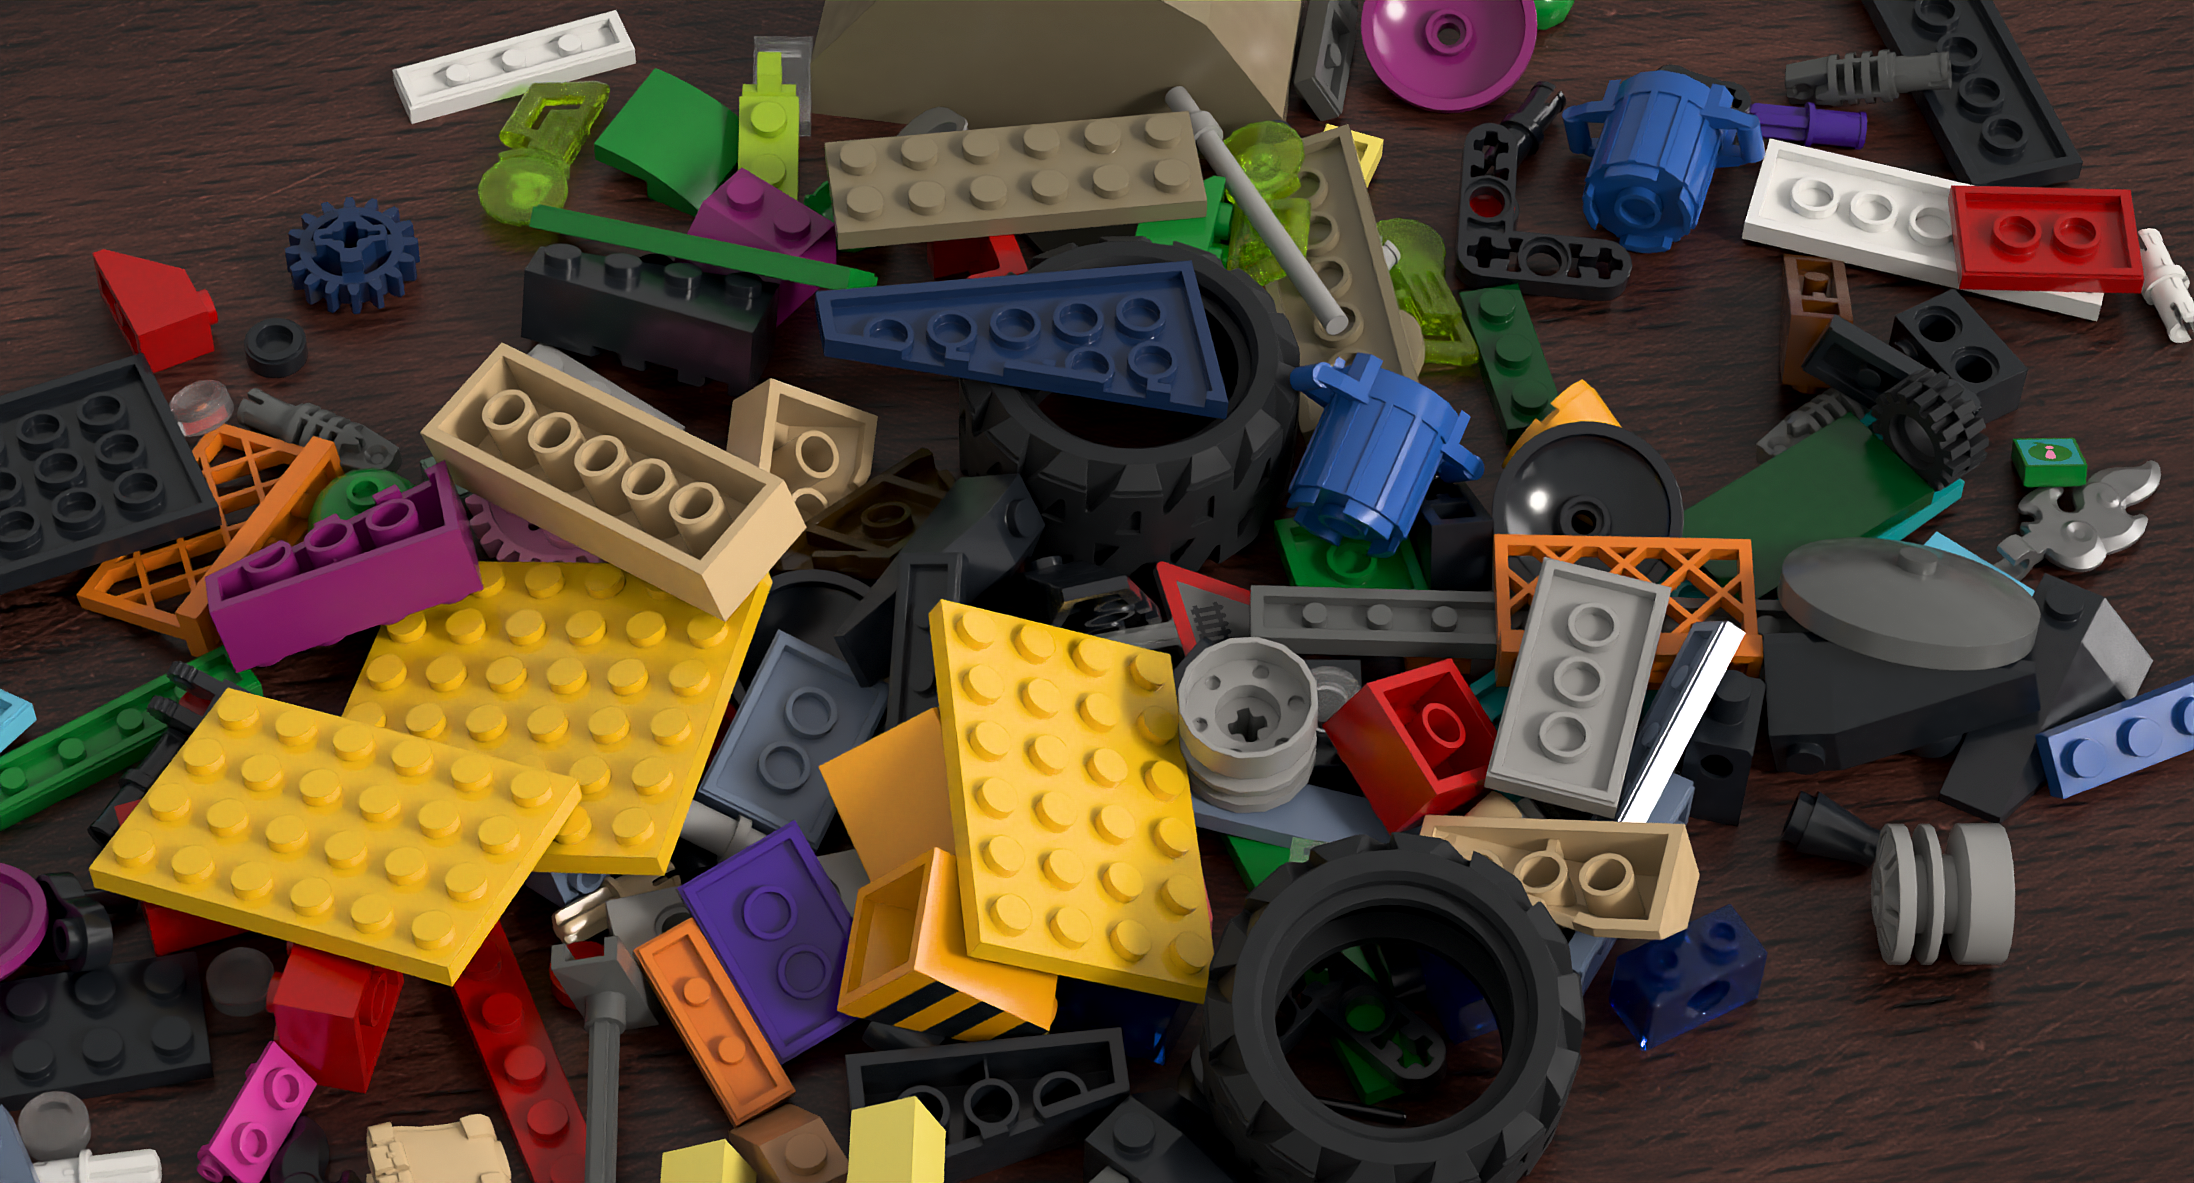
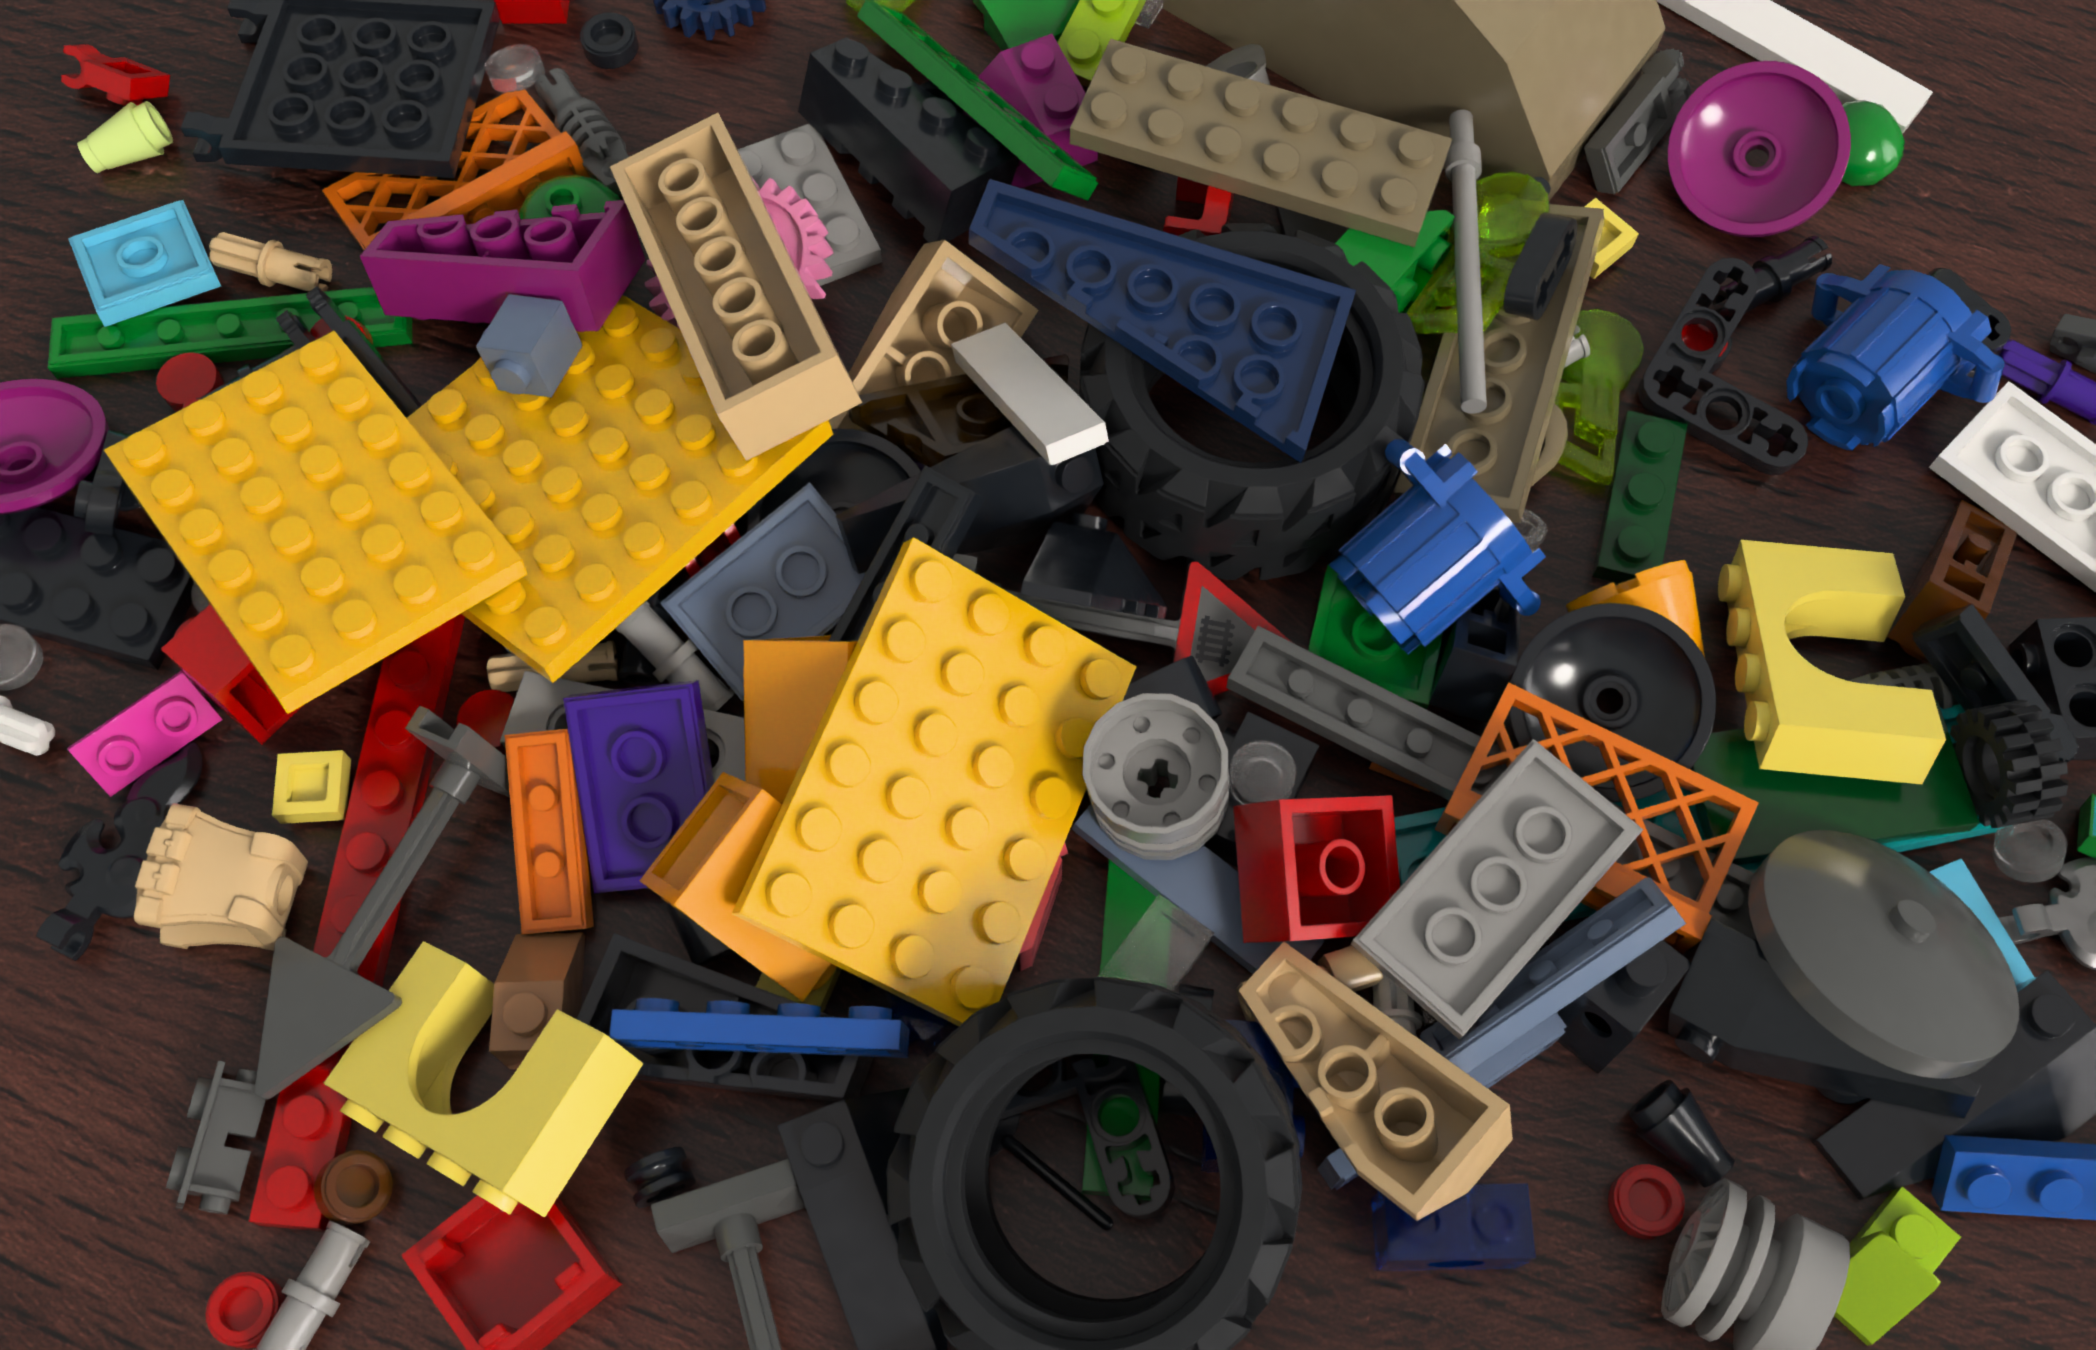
camera: 30 degrees right, 15 degrees up
none -> red tile [156,353,224,412]
none -> tan axle [209,232,332,292]
none -> light yellow plate [272,750,351,824]
none -> sand blue brick [476,294,583,398]
none -> blue plate [609,998,910,1058]
none -> white tile [951,323,1109,465]
none -> black beam [1504,212,1577,320]
none -> red tile [1608,1164,1685,1239]
none -> light yellow arch [1718,540,1946,784]
none -> lime slope [1834,1186,1961,1346]
none -> clear tile [1992,819,2067,883]

